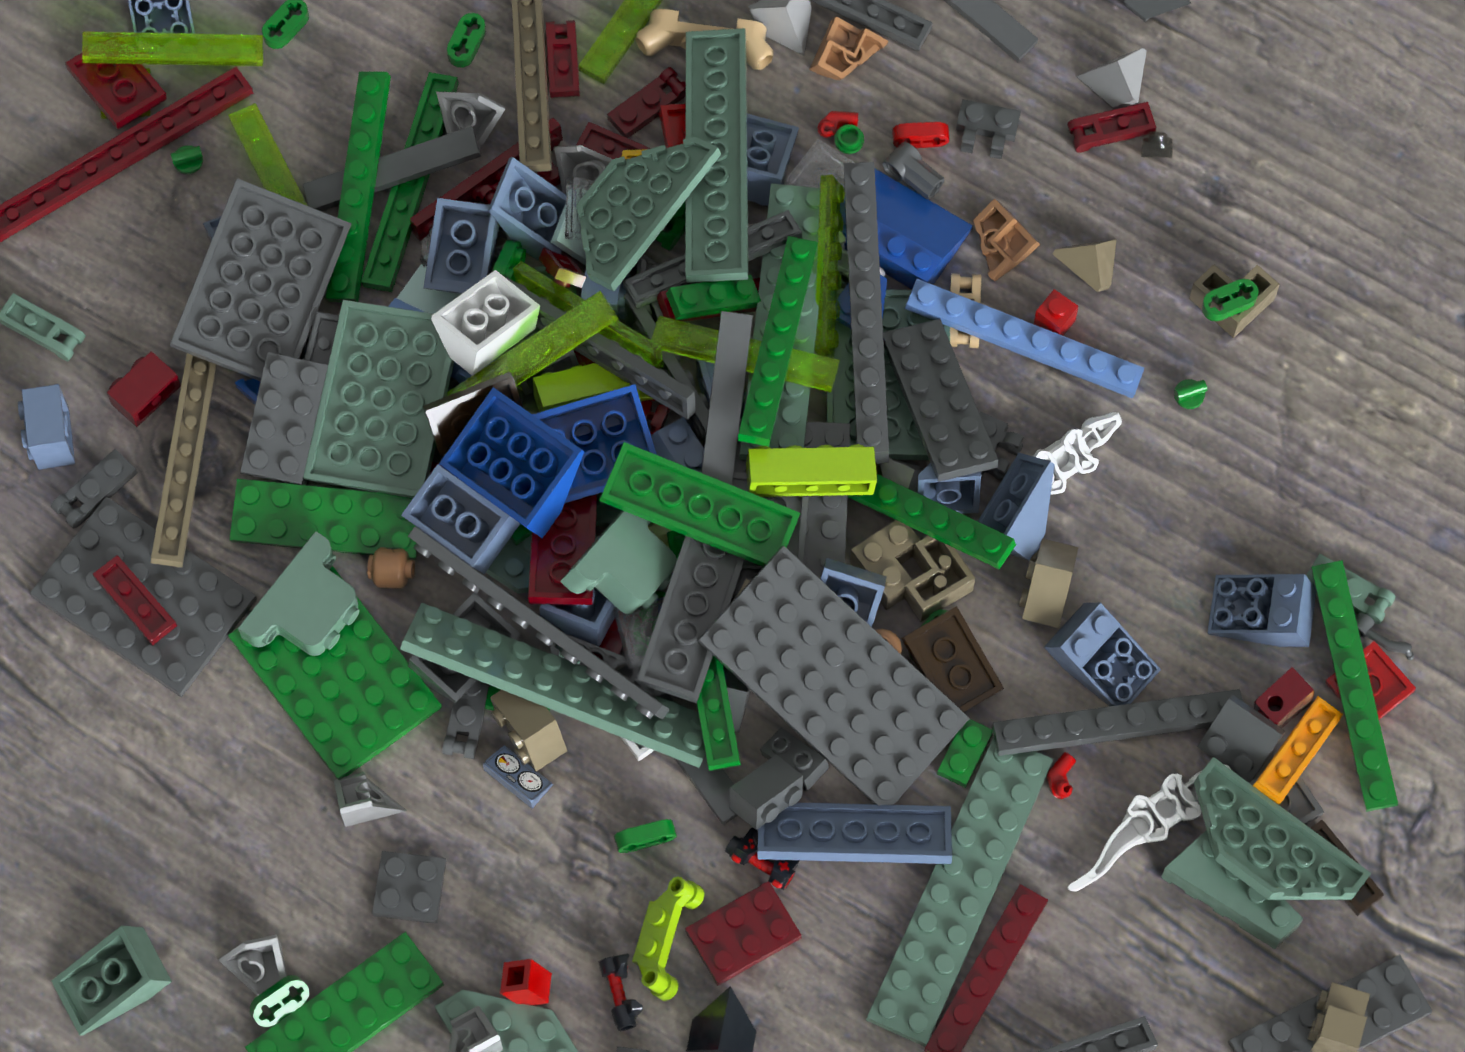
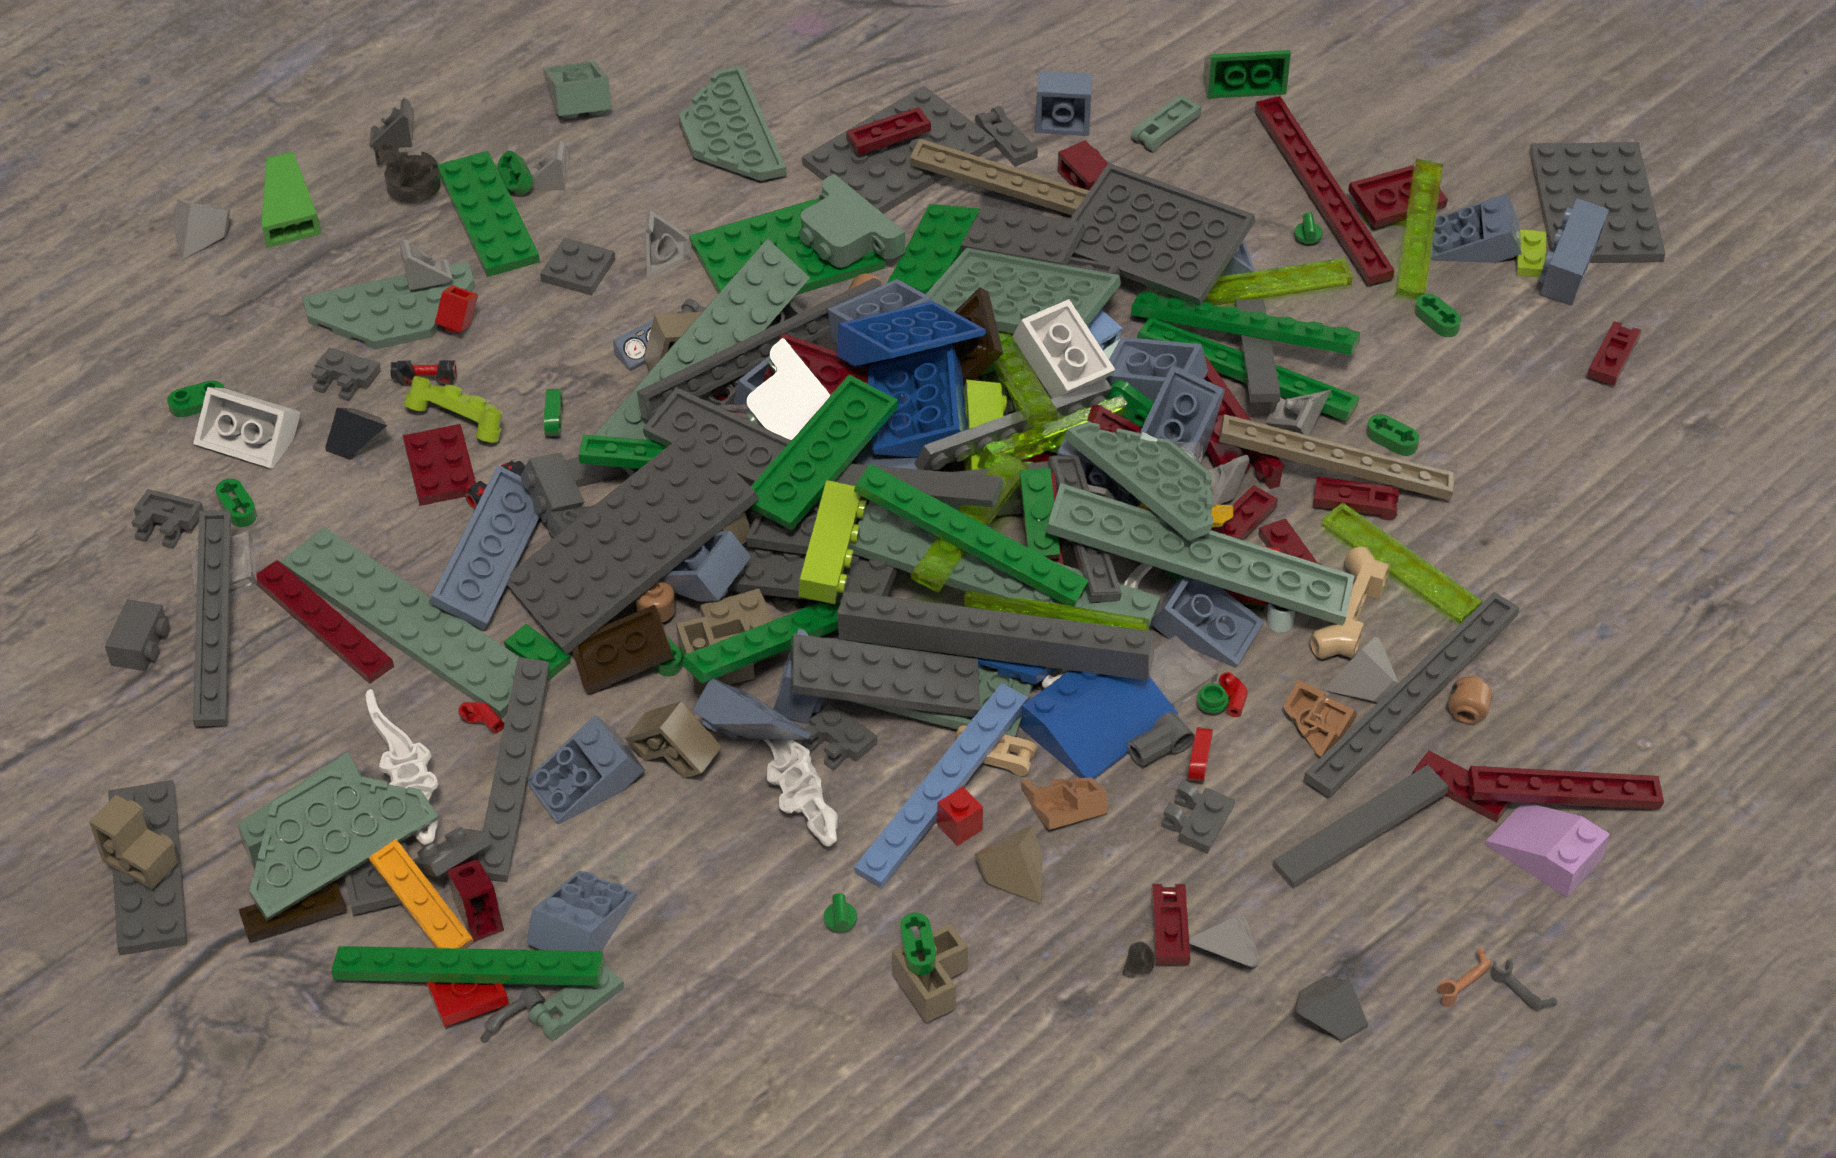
camera: 105 degrees right, 20 degrees down
none -> sand green plate [679,66,787,181]

